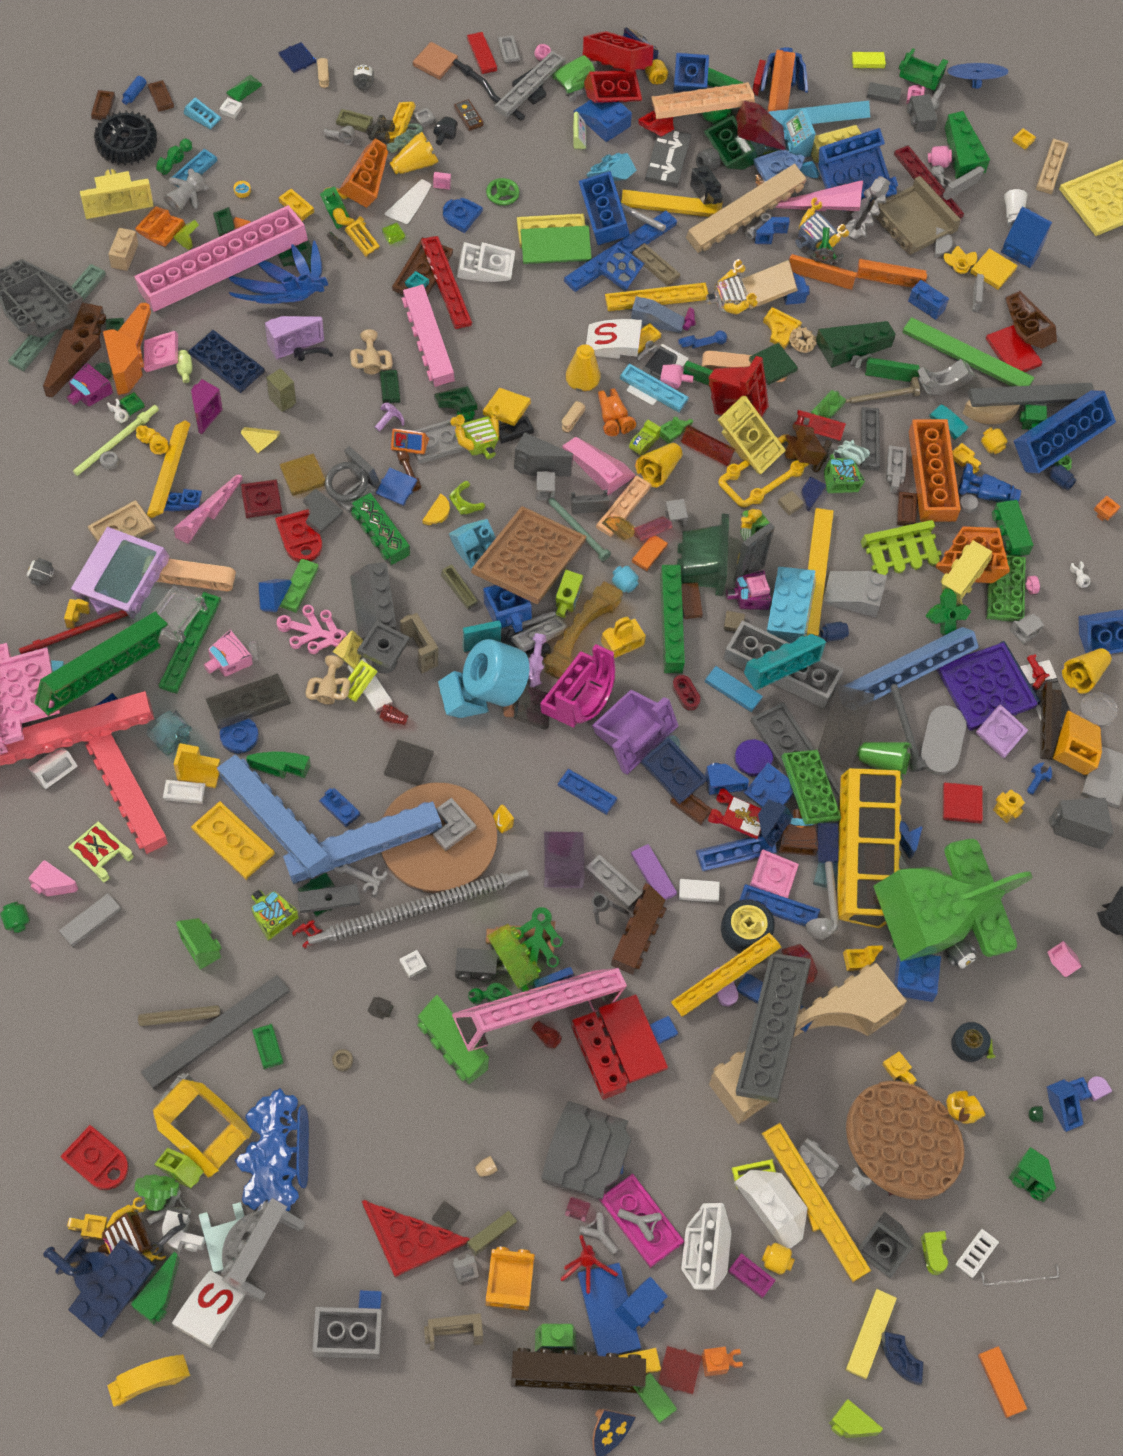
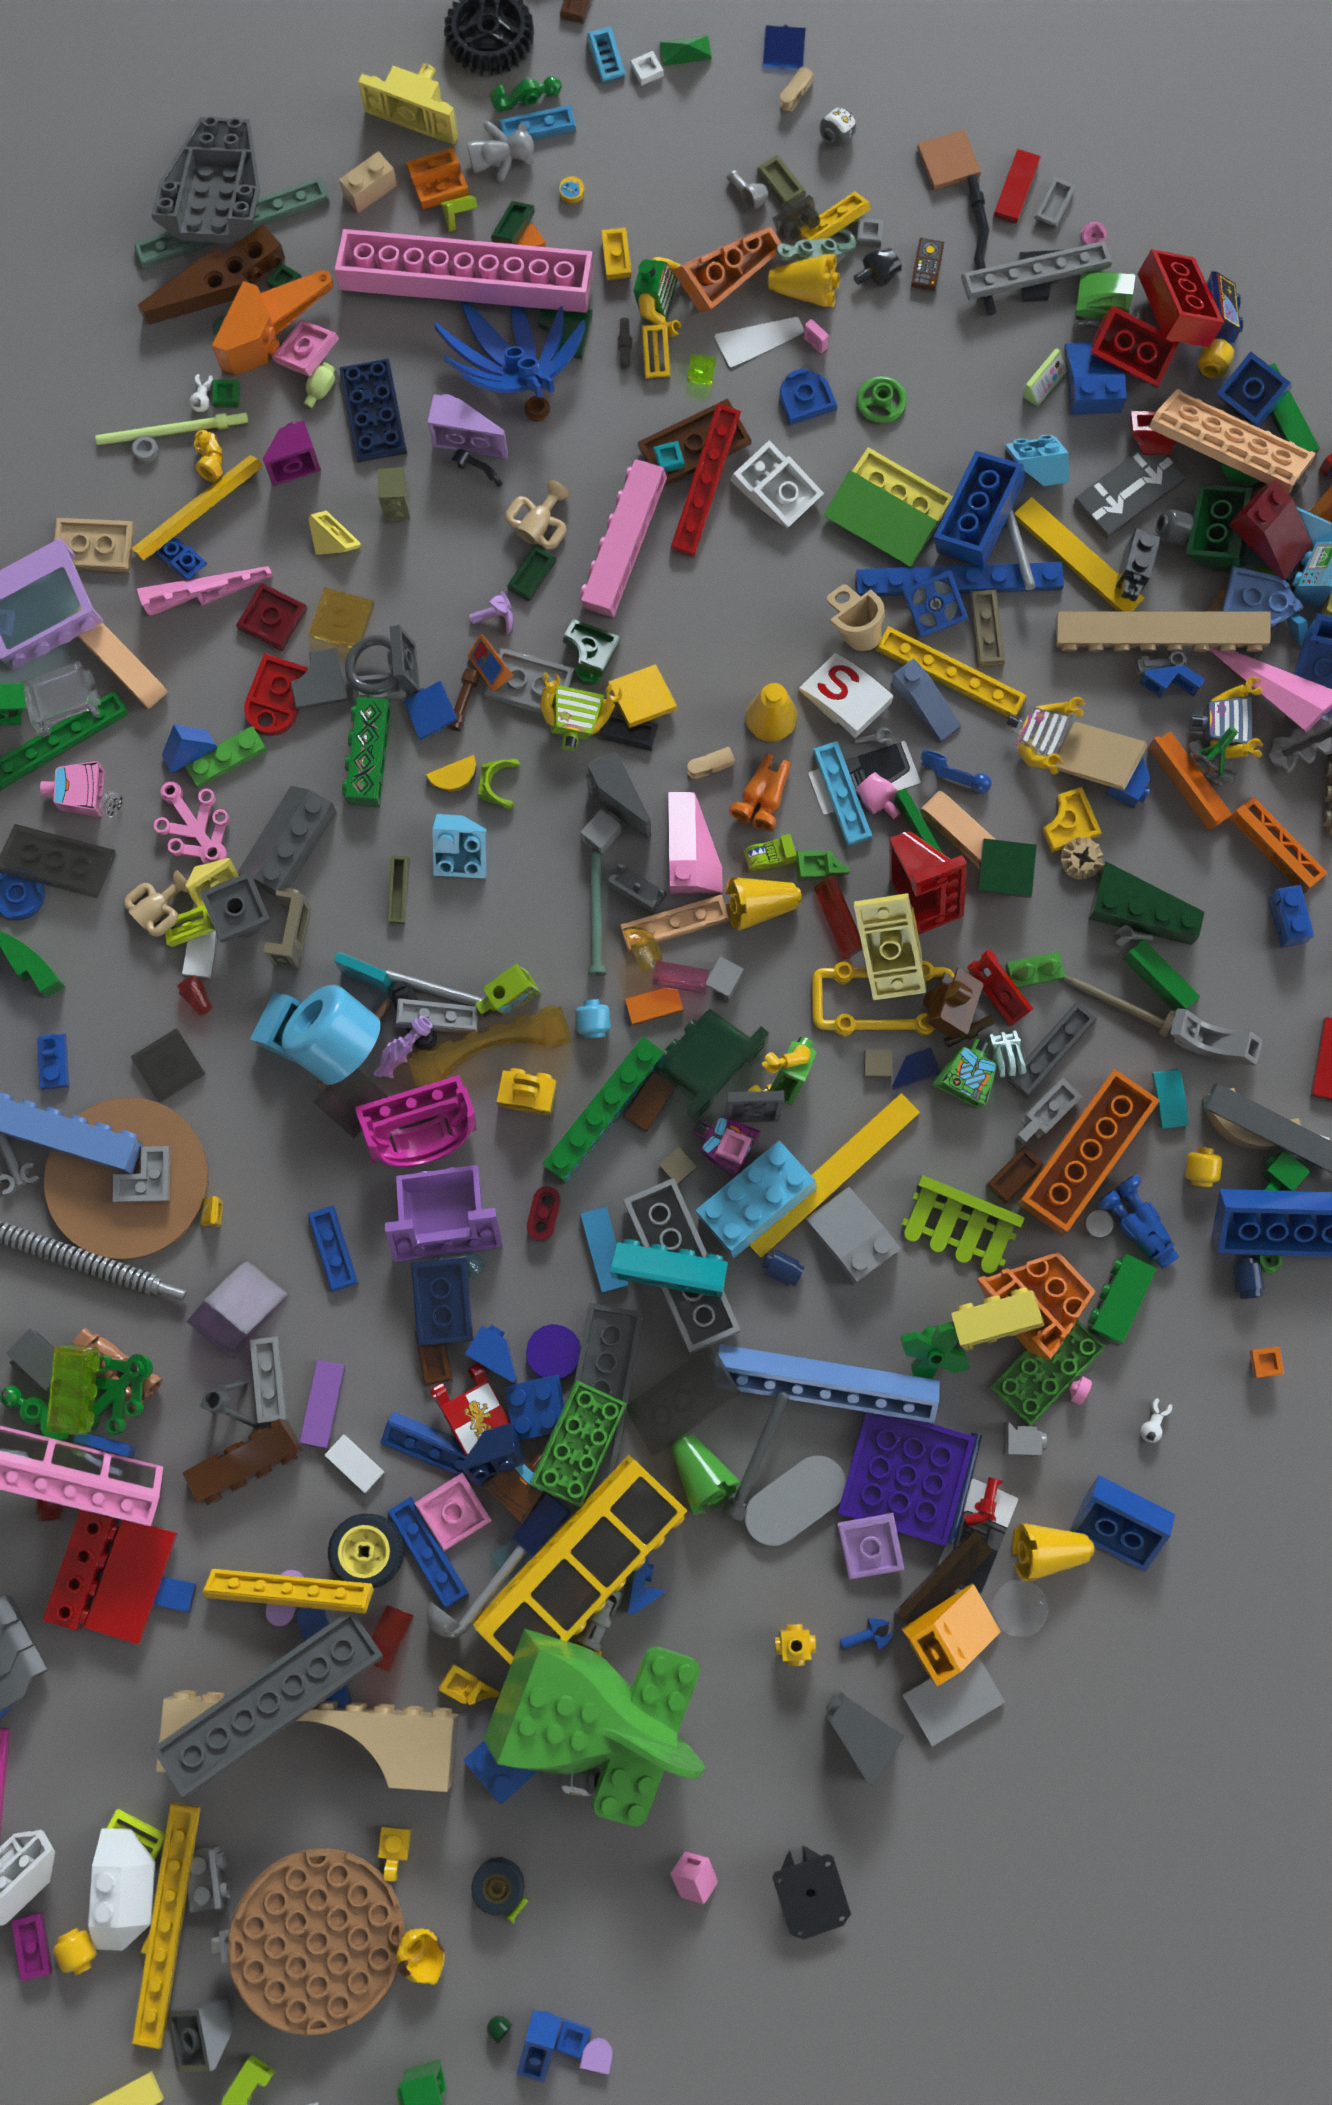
camera: 45 degrees right, 15 degrees up
magenta torso [67,363,113,406] -> none
medium nougat plate [471,506,587,605] -> none
blue hinge [483,585,532,633] -> none
yellow tile [638,323,662,354] -> none
magenta bar [683,307,696,331] -> none
bright green tile [902,317,1035,386] -> none
red tile [943,782,983,824] -> none
yellow plate [952,443,981,474] -> none
none -> reddish brown plate [525,396,550,421]
none -> tan container [827,584,885,651]

